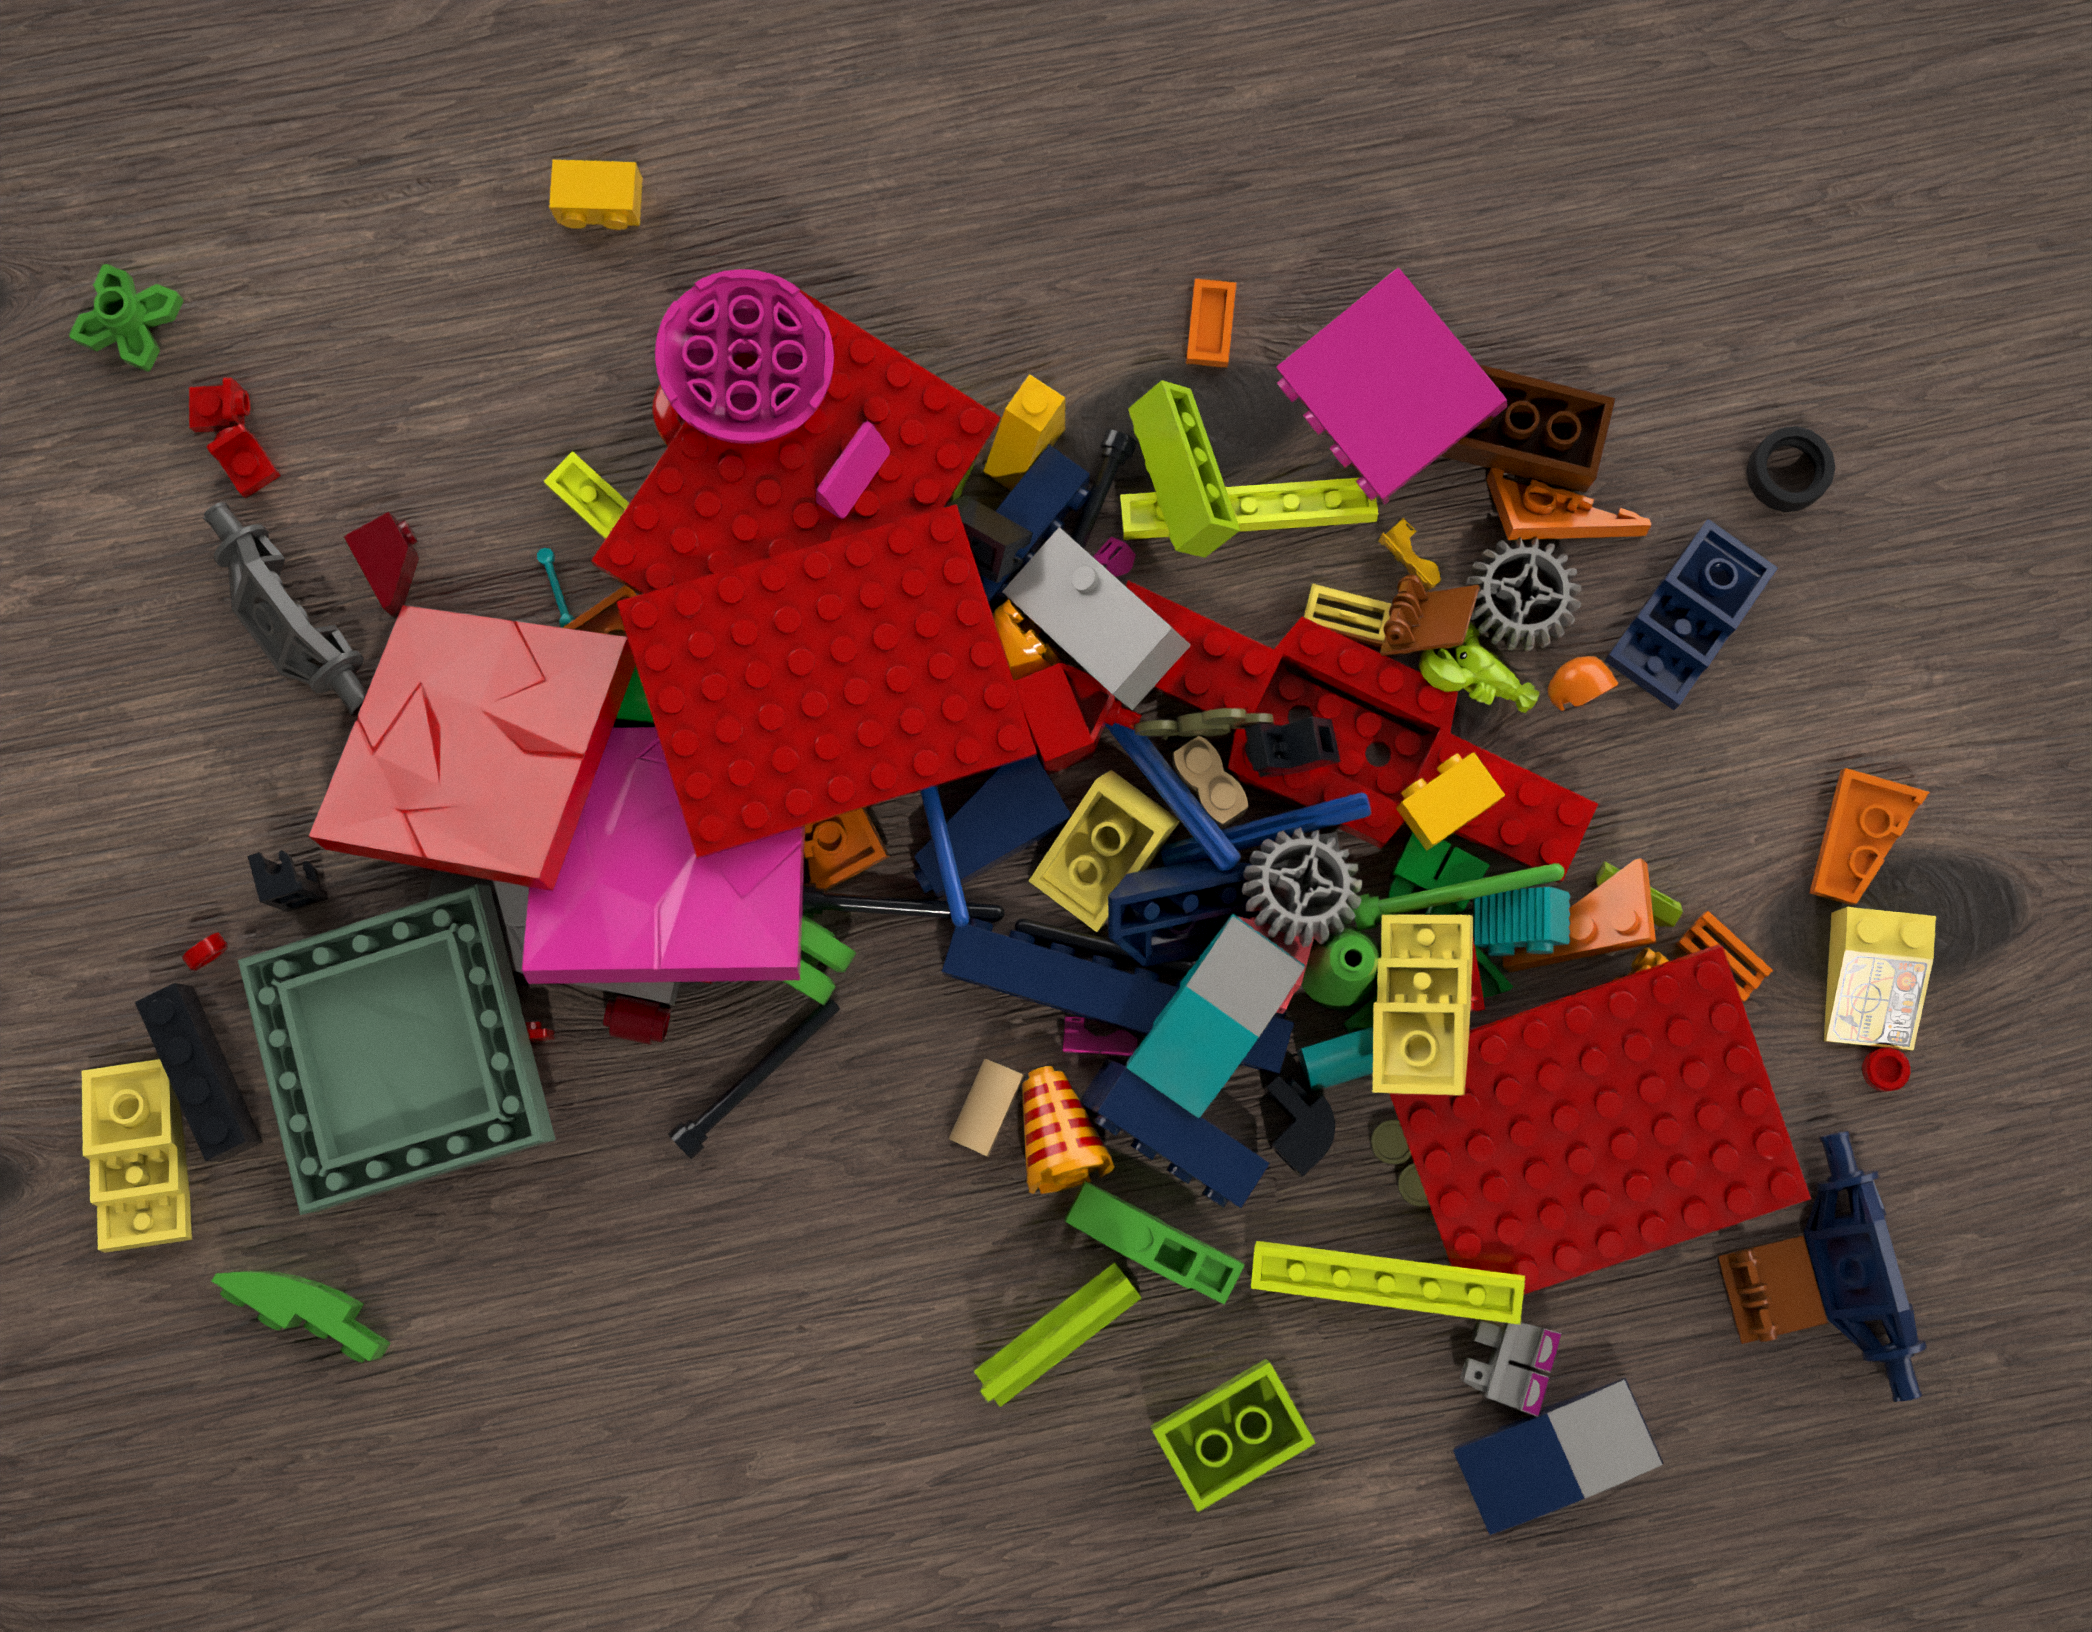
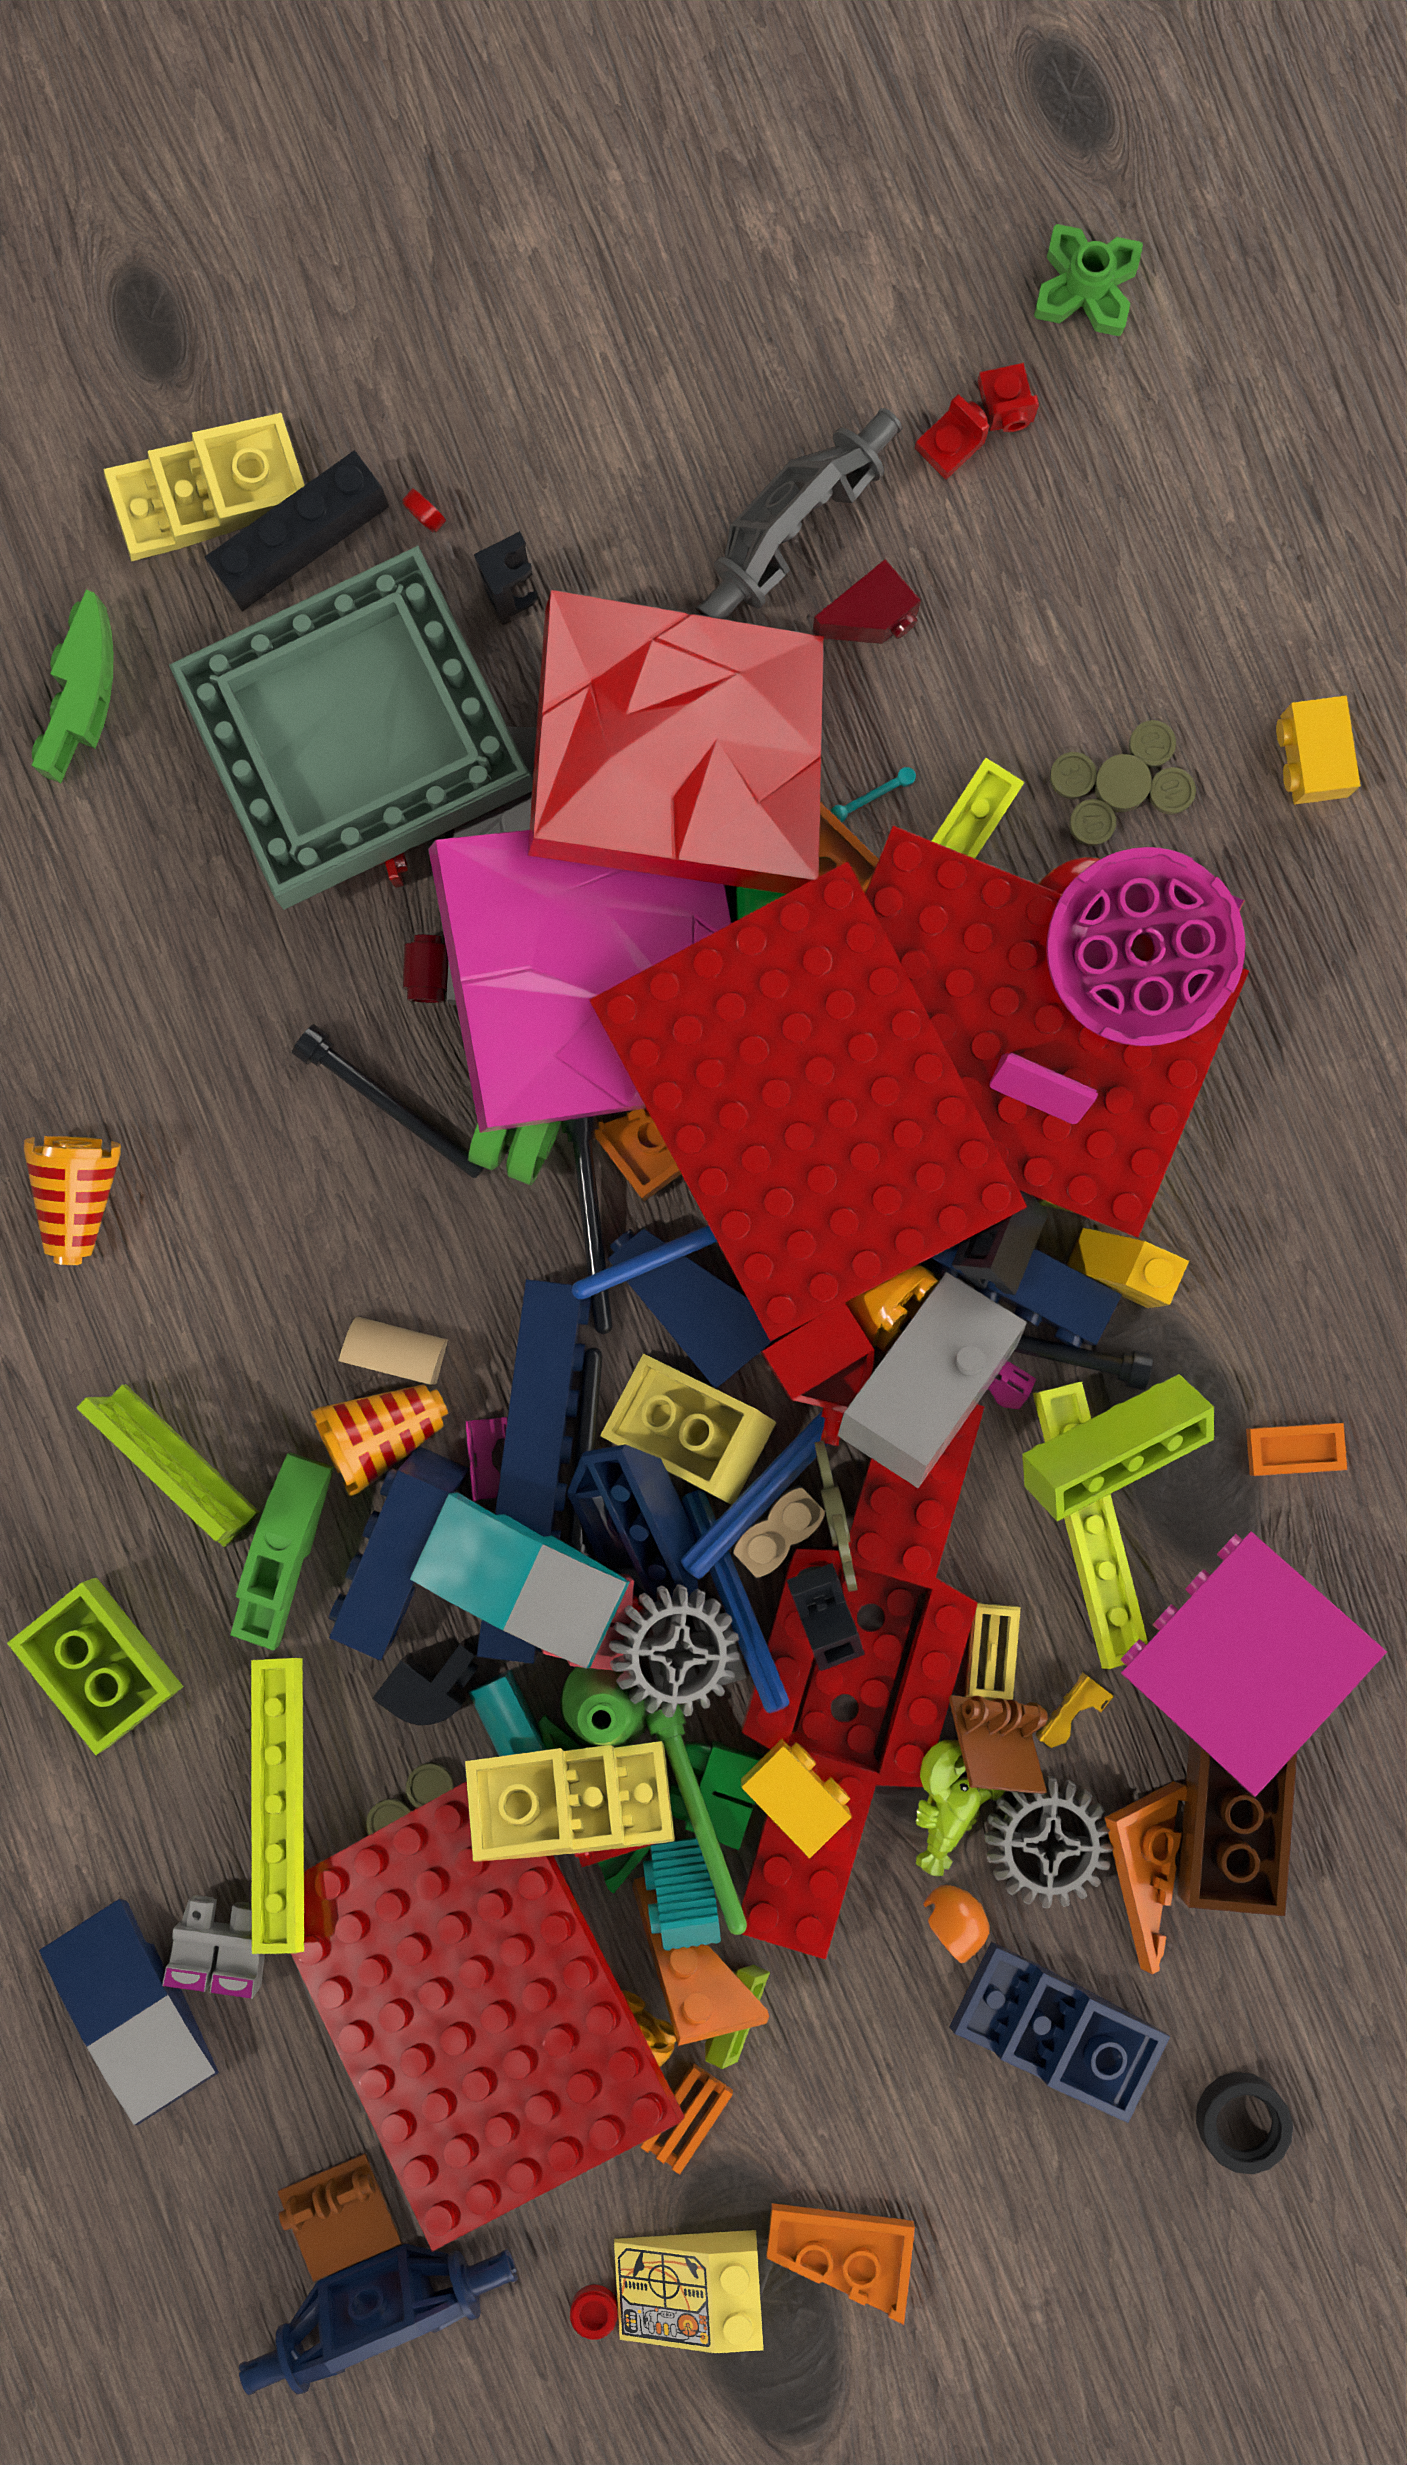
camera: 80 degrees right, 5 degrees up
none -> light orange cone [24,1136,121,1265]
none -> olive piece [1049,720,1196,846]

